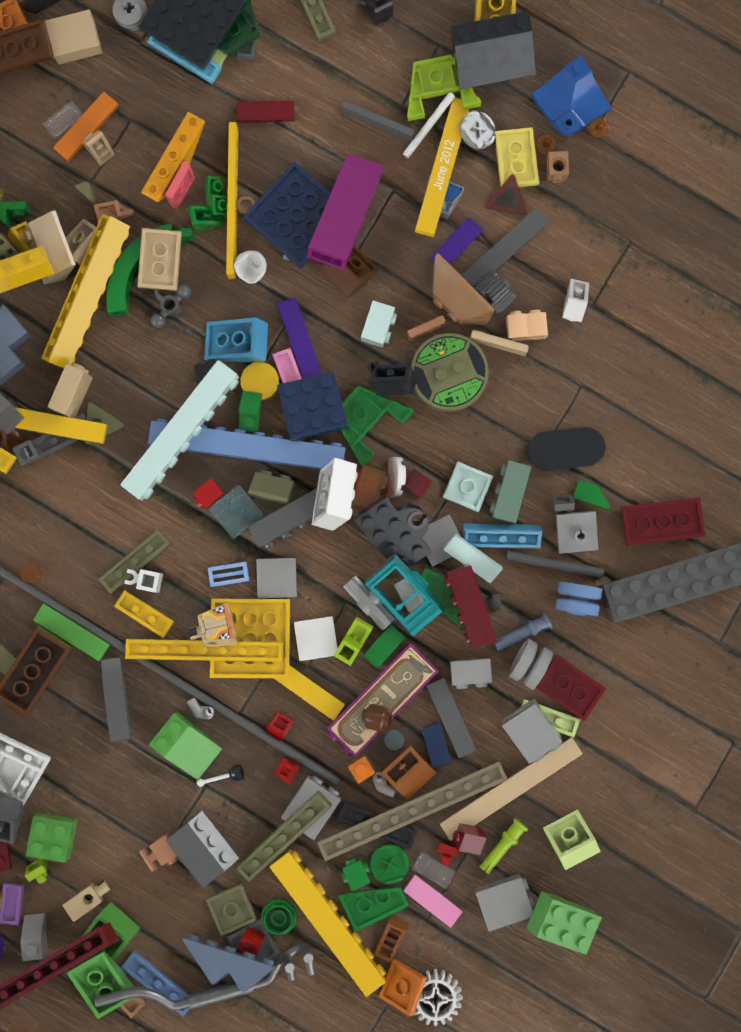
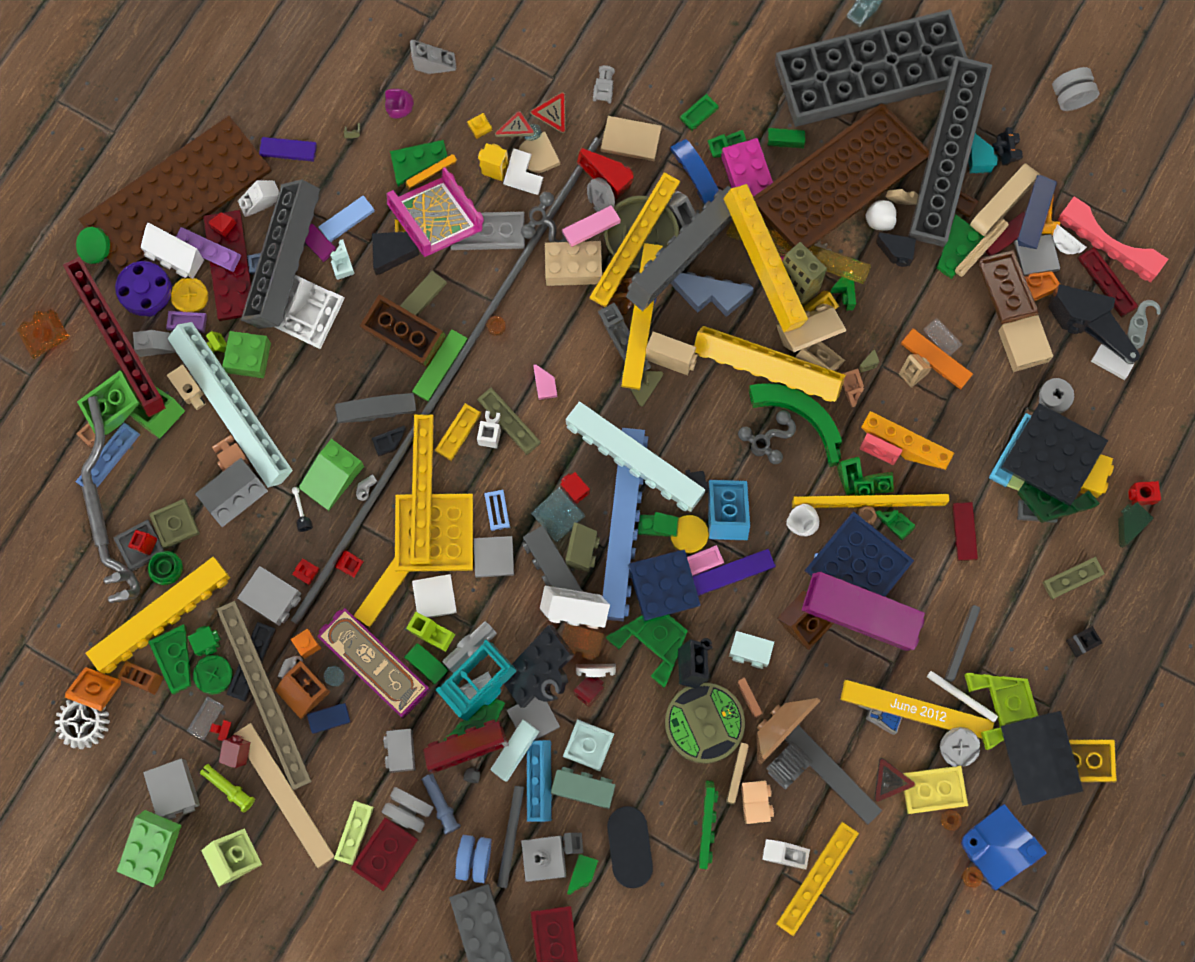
camera: 90 degrees right, 10 degrees down
tan tile [137,228,182,291] -> none
sand blue slope [182,934,277,993] -> none
torso [188,603,238,647] -> none
olive tile [235,790,333,882] -> none
reddish brown head [361,704,393,732] -> none
bright pink tile [403,874,463,928] -> none
dark grey tile [426,677,476,758] -> none
dark purple tile [429,217,483,265] -> none
light grey brick [501,699,562,764] -> none
medium nougat brick [546,151,569,183] -> none
none -> light aqua brick [167,322,293,488]
none -> black tile [372,426,406,456]
none -> bright pink tile [533,365,557,400]
none -> green wing [699,780,718,869]
none -> yellow tile [776,822,859,936]
none -> green slope [875,510,915,541]

